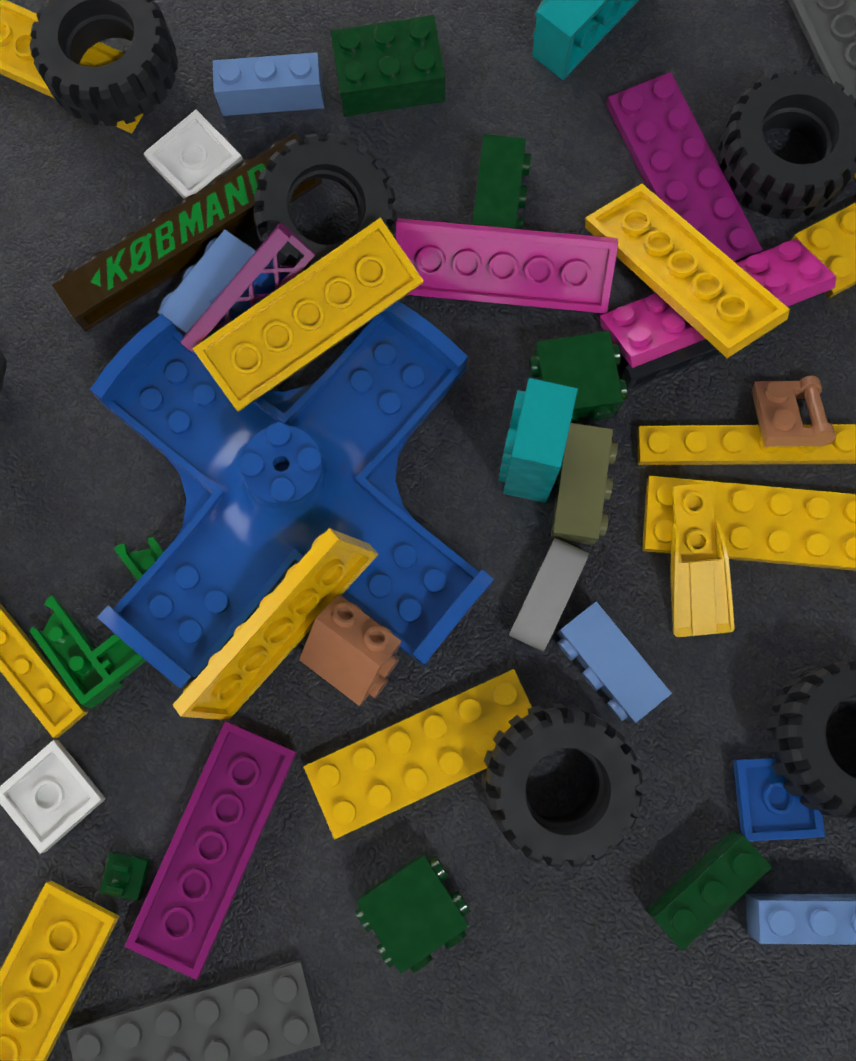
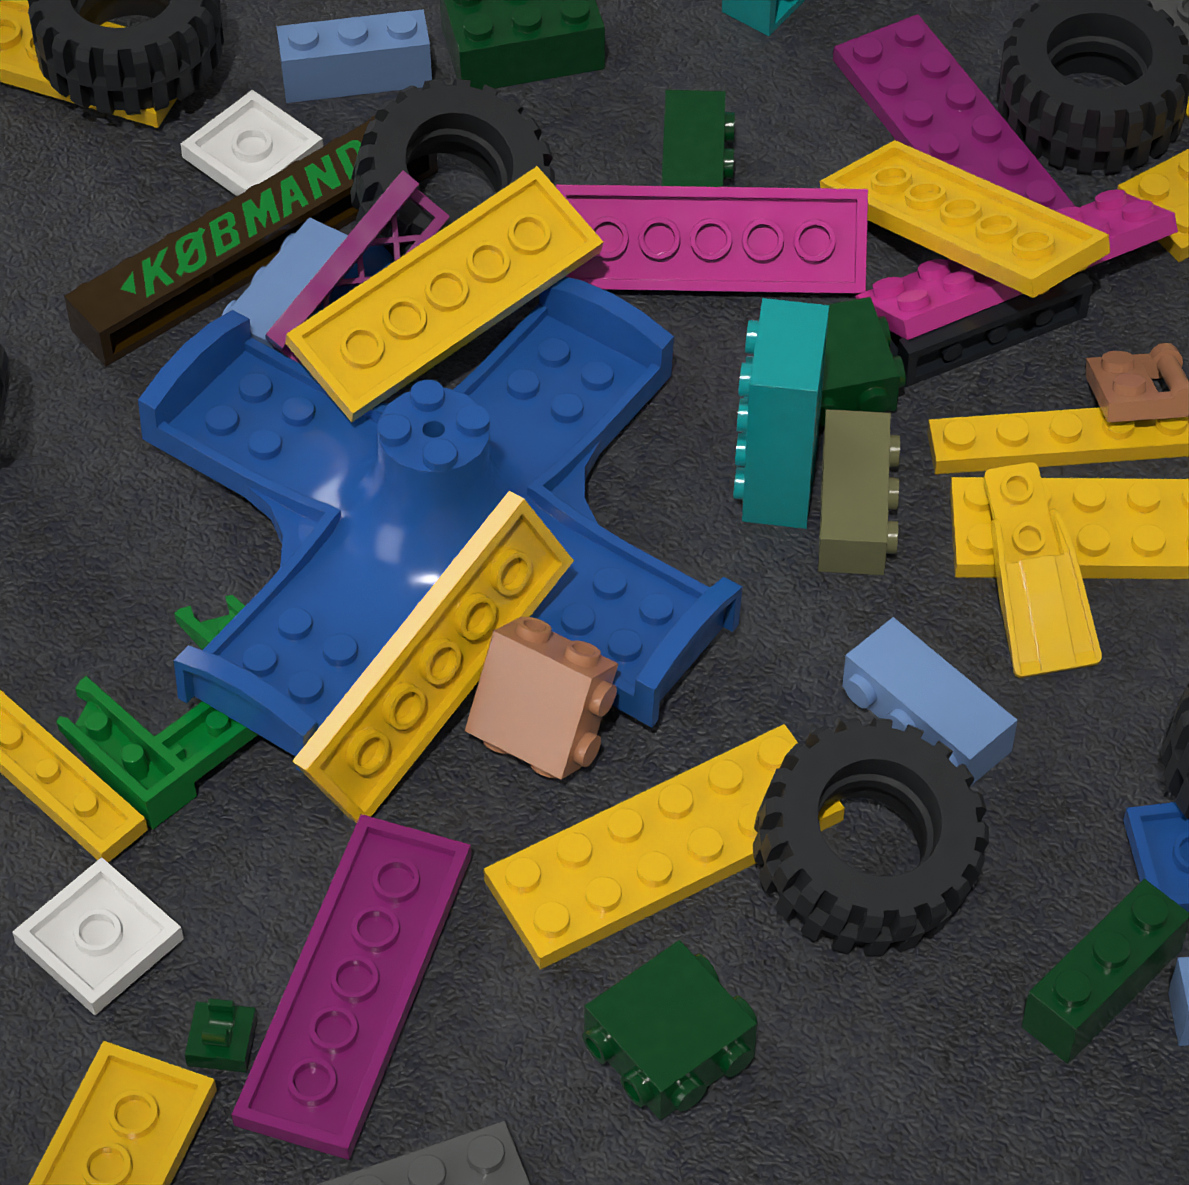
camera: 10 degrees left, 25 degrees down
light grey beam [509,537,589,652] -> none

